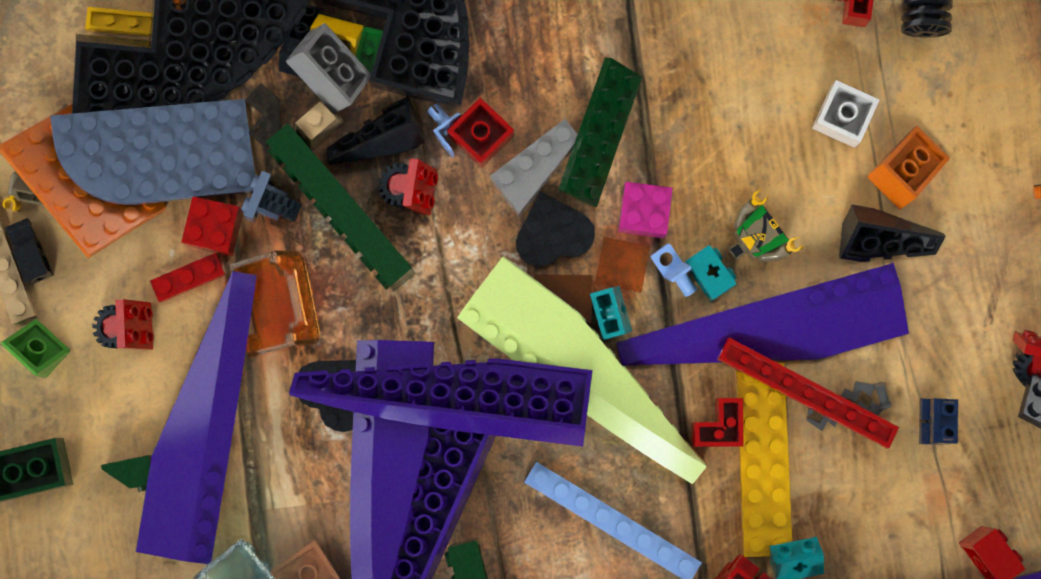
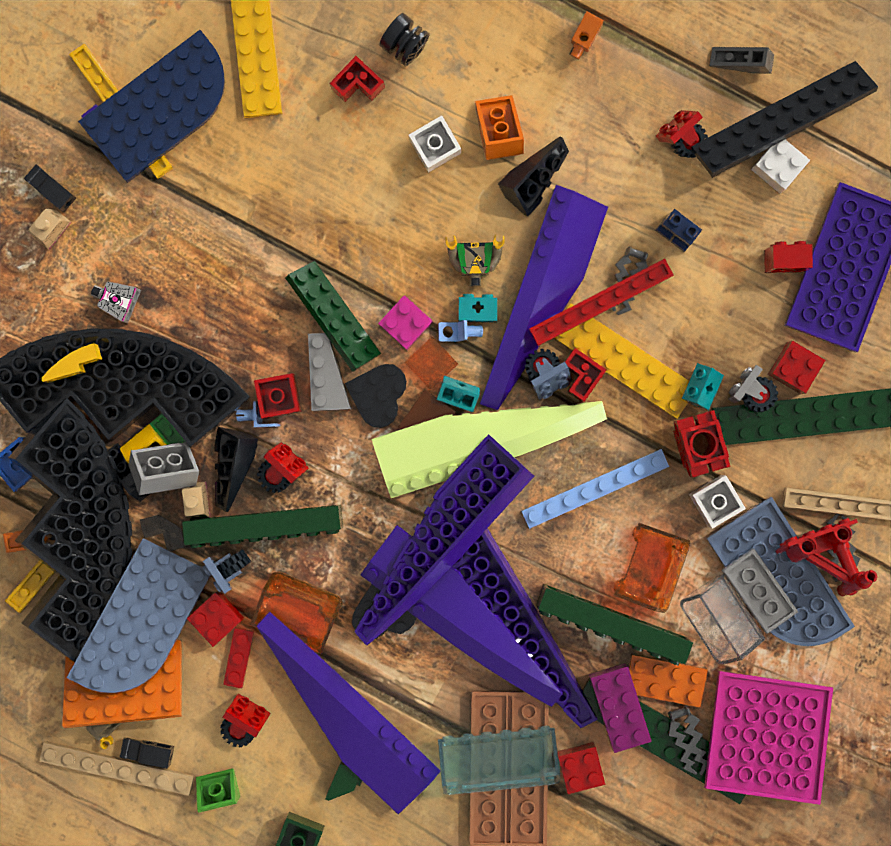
camera: 50 degrees left, 5 degrees up
none -> sand blue plate [525,349,572,400]

